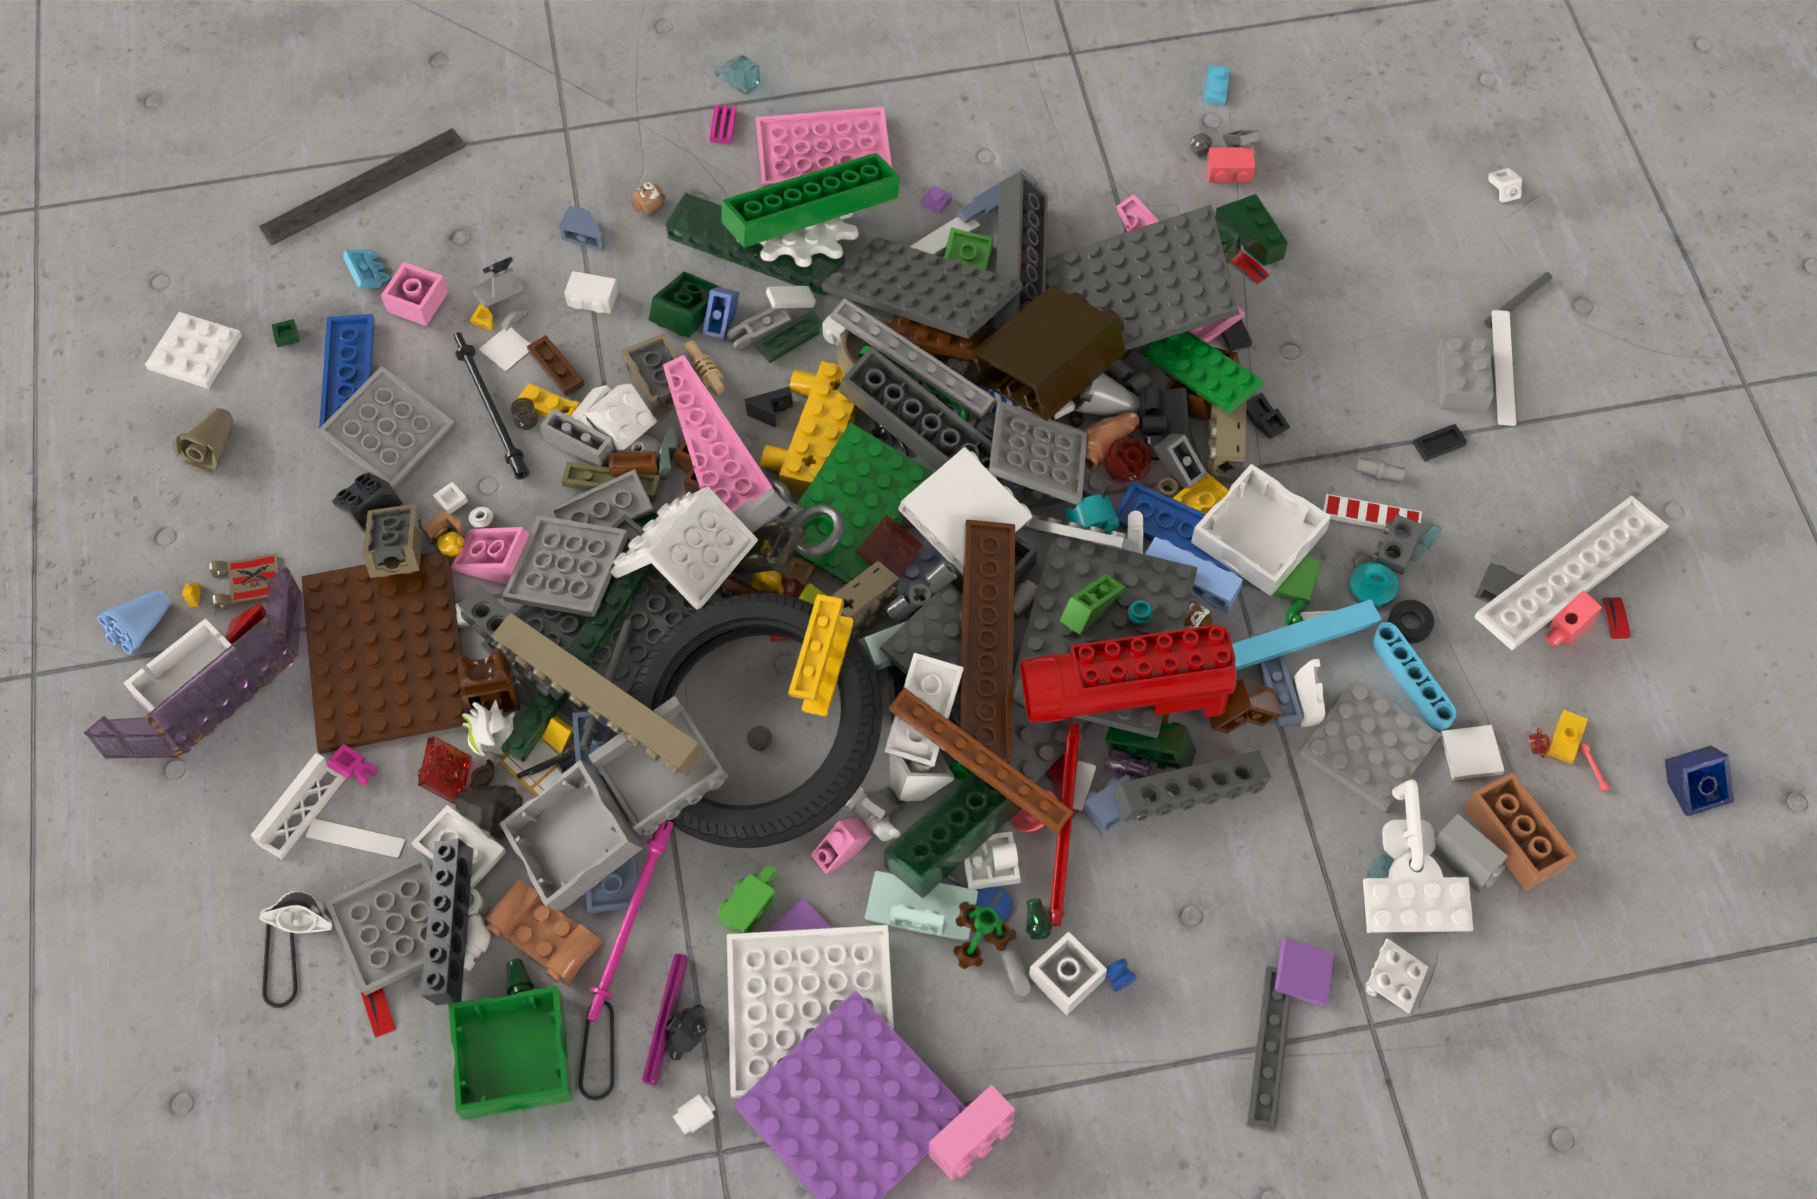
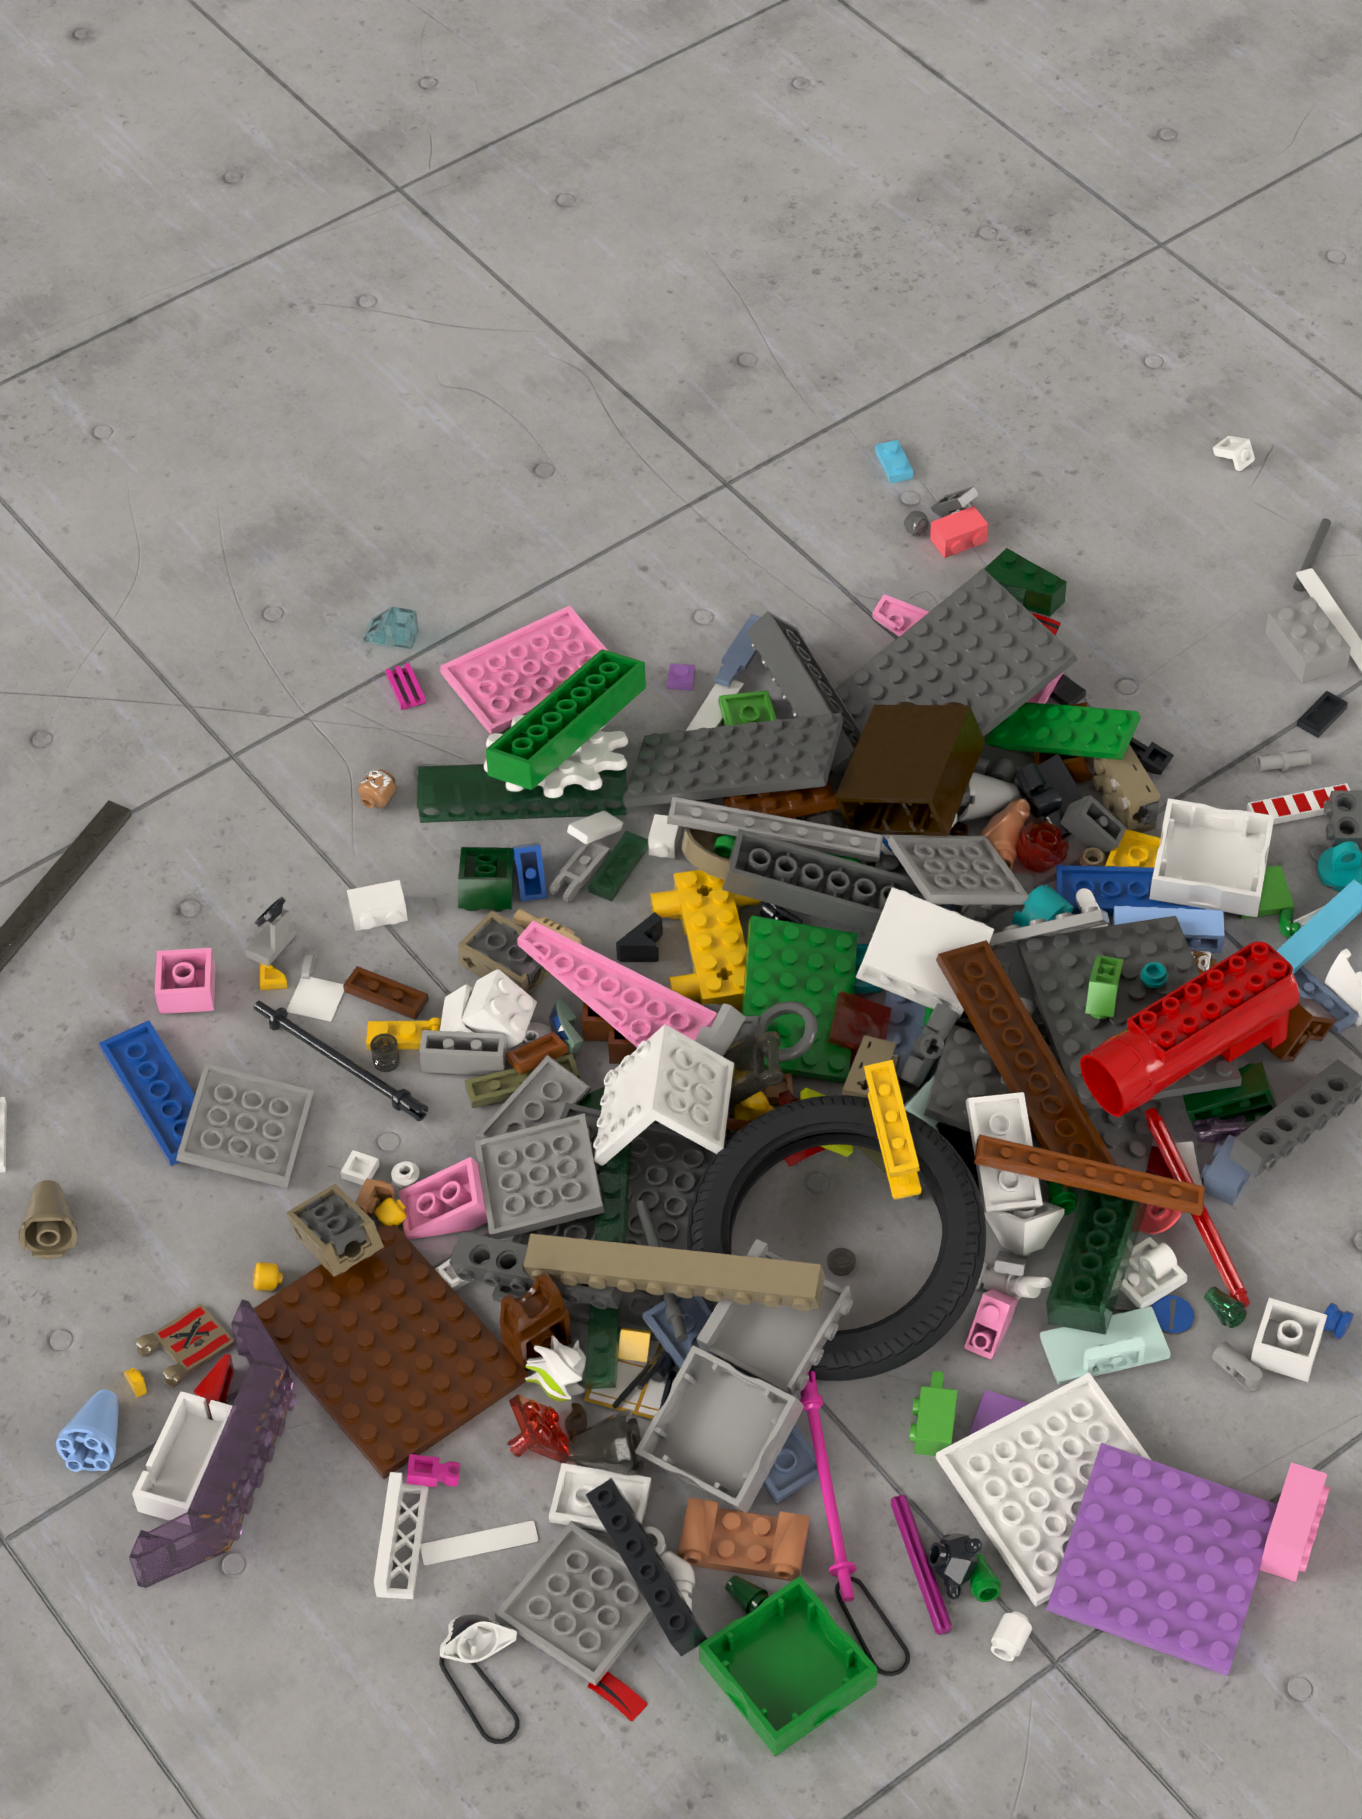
camera: 25 degrees left, 10 degrees down
dark green plate [272,319,300,347] -> none
black bracket [332,473,403,533] -> none
medium azure plate [343,250,391,288] -> none
sand blue slope [559,206,605,251] -> none
reddish brown plant [953,901,1016,969] -> none
none -> yellow piece [253,1262,283,1292]
none -> green cone [970,1554,1001,1602]

